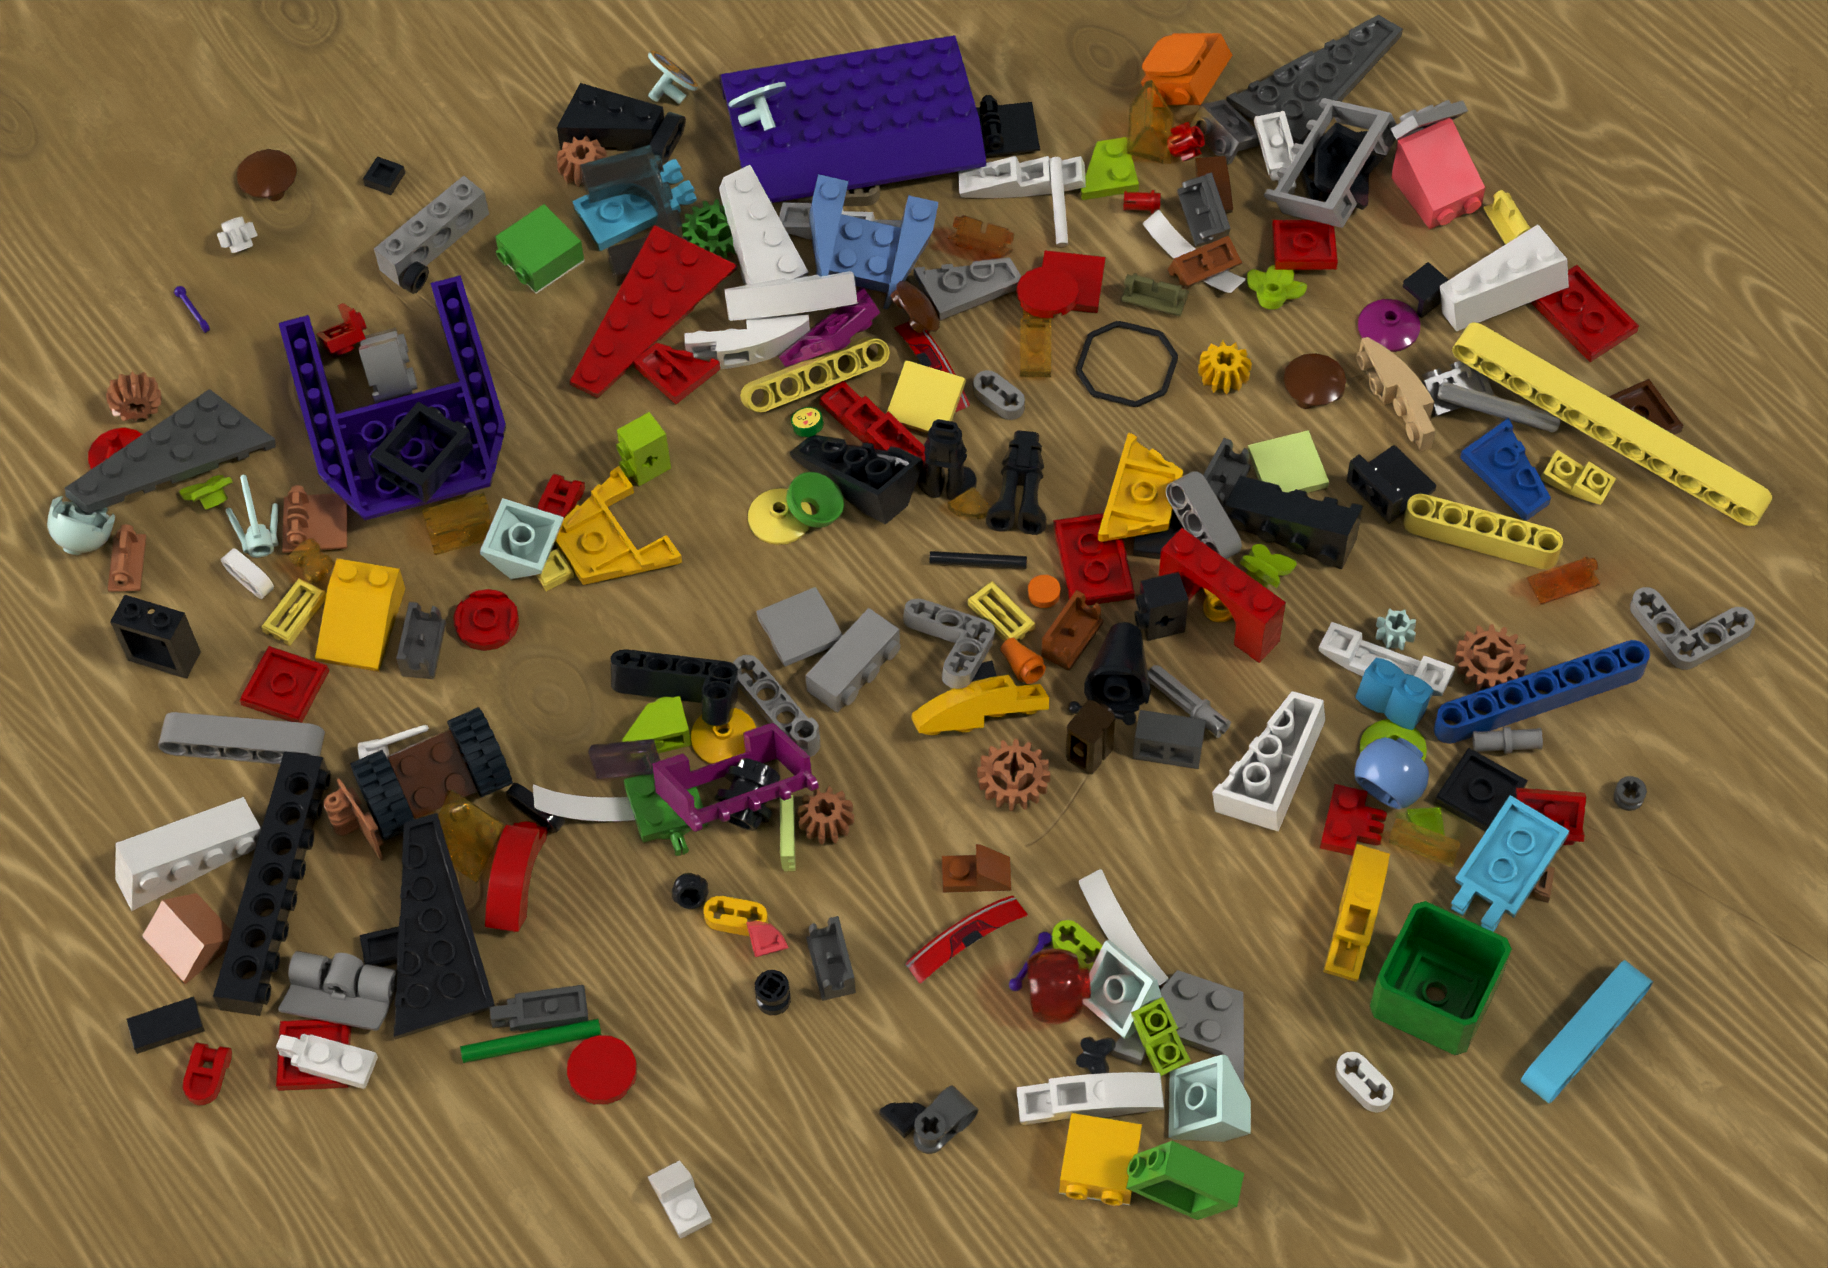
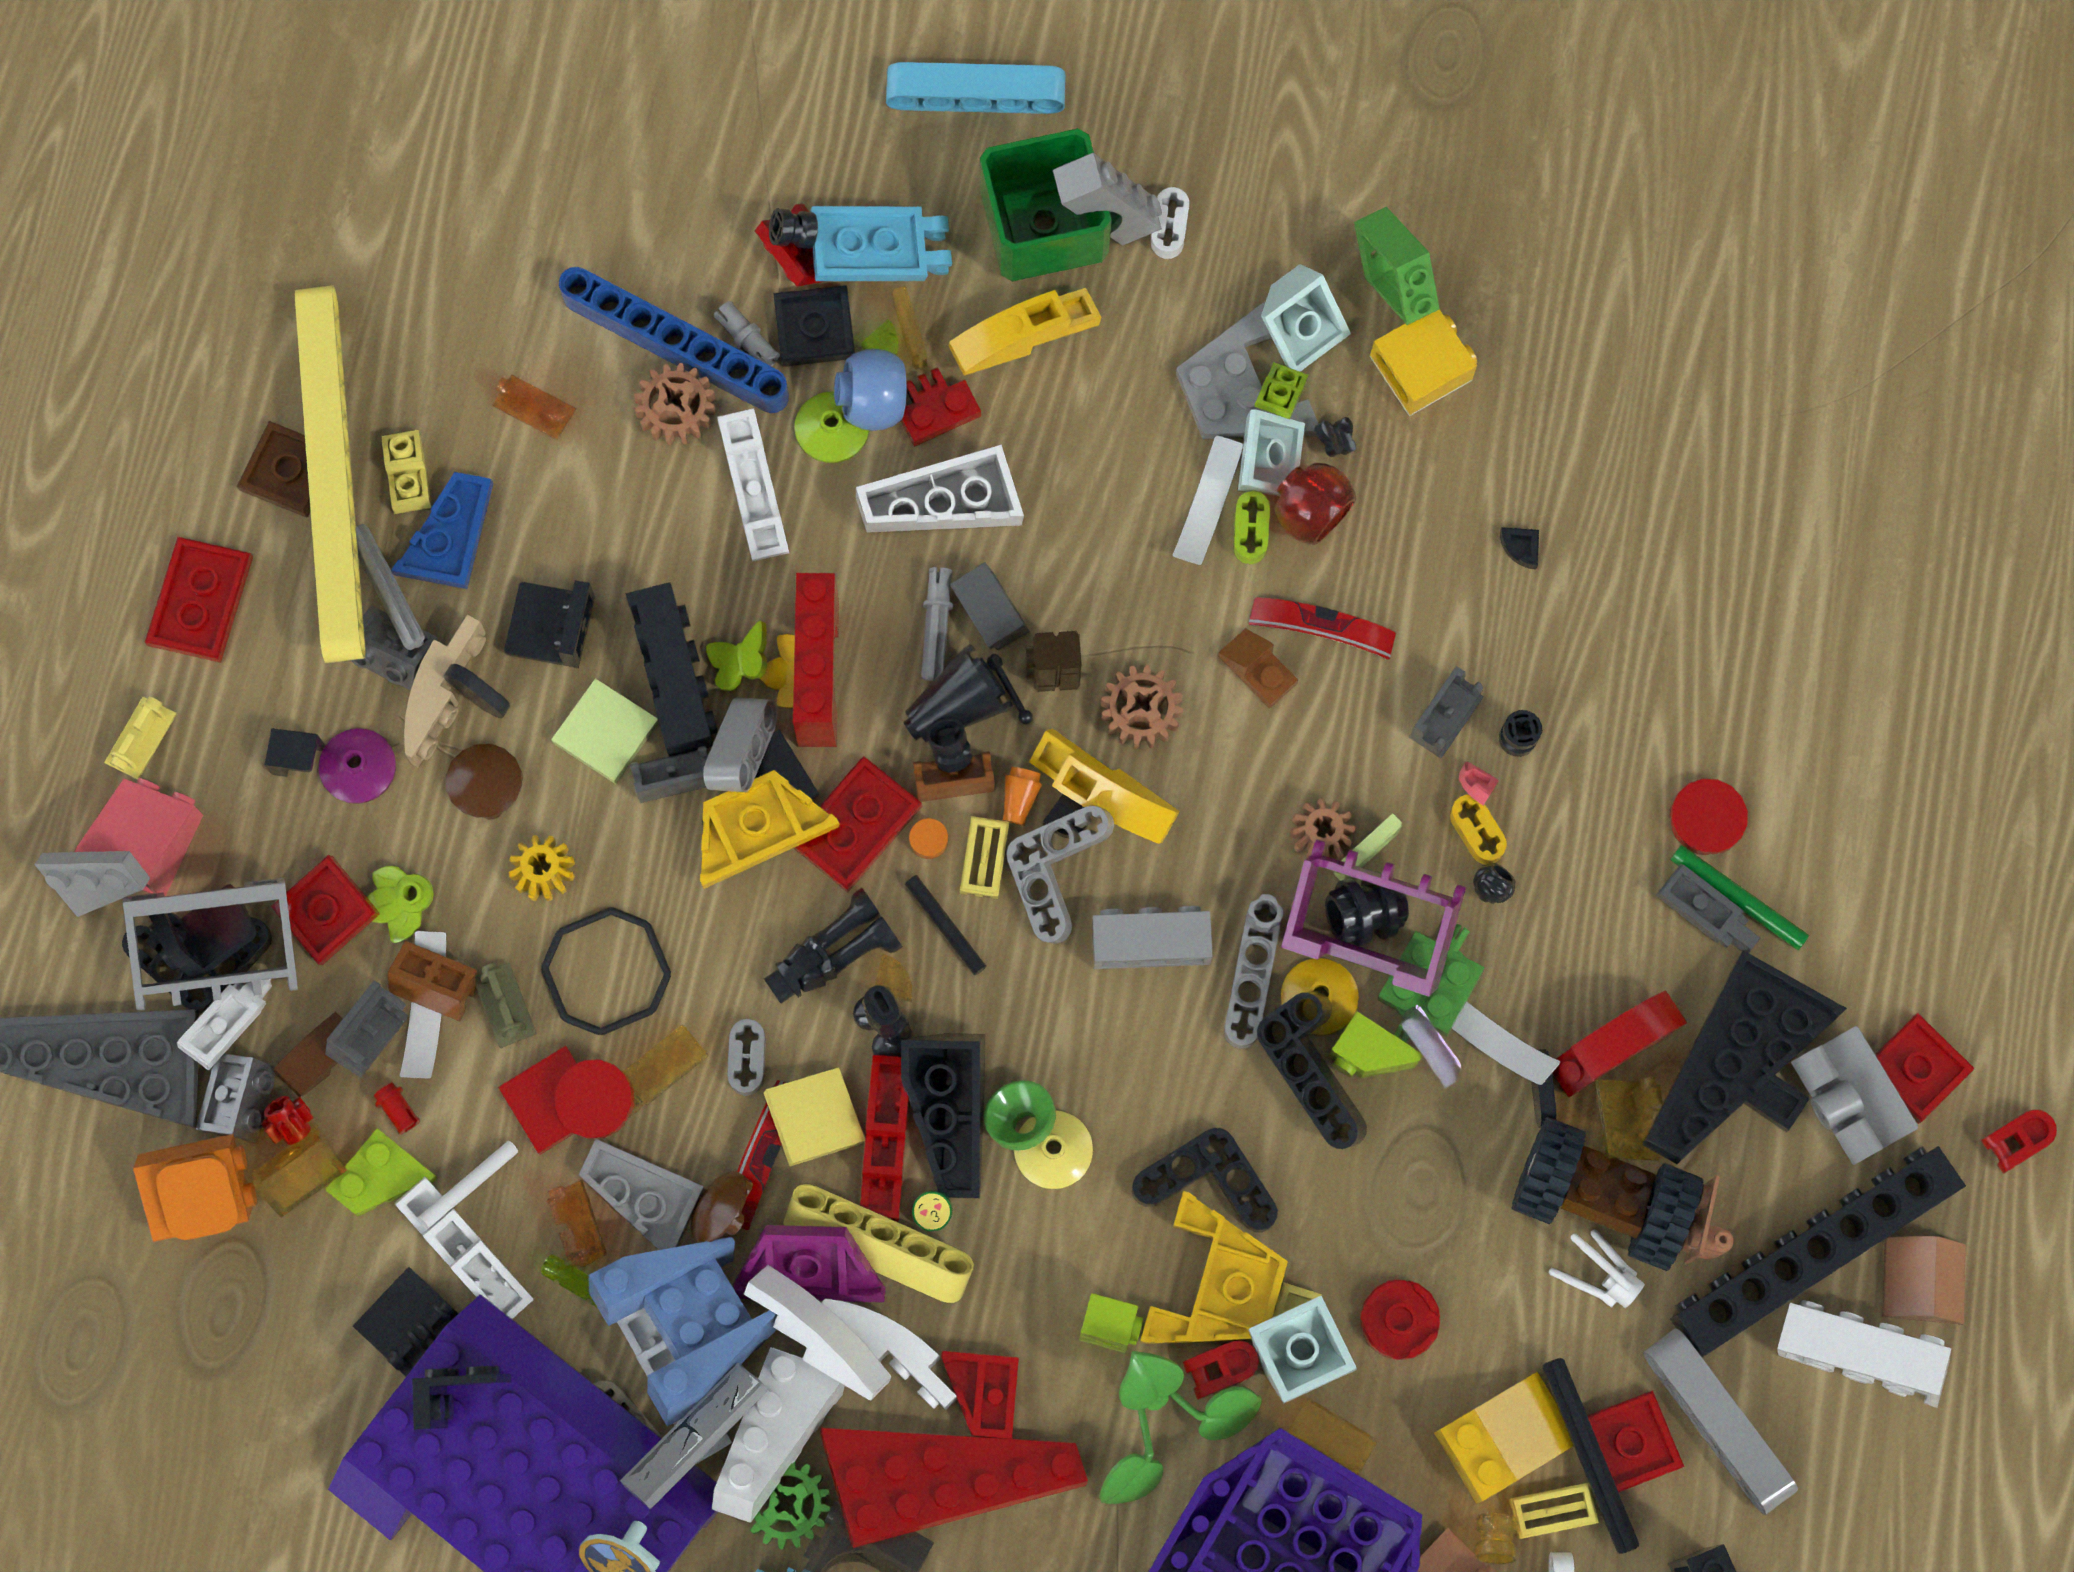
camera: 135 degrees left, 15 degrees up
black tile [126,996,205,1054] -> none
white hinge [276,1034,378,1089] -> none
black window [370,402,473,503] -> none
flat silver hinge [396,602,446,679] -> none
white slope [648,1160,712,1239] -> none
light grey slope [756,587,843,666] -> none
dark grey piece [913,1085,979,1154] -> none
dark purple hinge [1009,932,1052,992] -> none
white slope [1017,1072,1164,1125] -> none
black brick [1134,572,1189,641] -> none
dark azure brick [1355,657,1434,730] -> none
light aqua gear [1376,609,1416,651] -> none
light yellow beam [1403,494,1563,569] -> none
white wedge [1440,224,1569,331] -> none
dark grey bush [1613,776,1647,811] -> none
light grey beam [1630,587,1755,670] -> none
none -> black bracket [412,1366,511,1430]
none -> black tile [443,664,510,719]
none -> clear neon green axle [541,1254,597,1307]
none -> light grey tile [620,1363,768,1509]
none -> black wheel [769,208,818,249]
none -> black wheel [927,718,973,773]
none -> light grey arch [1053,153,1162,246]
none -> bright green plant [1099,1351,1262,1504]
none -> black beam [1132,1128,1278,1233]
none -> black axle [1542,1358,1639,1554]

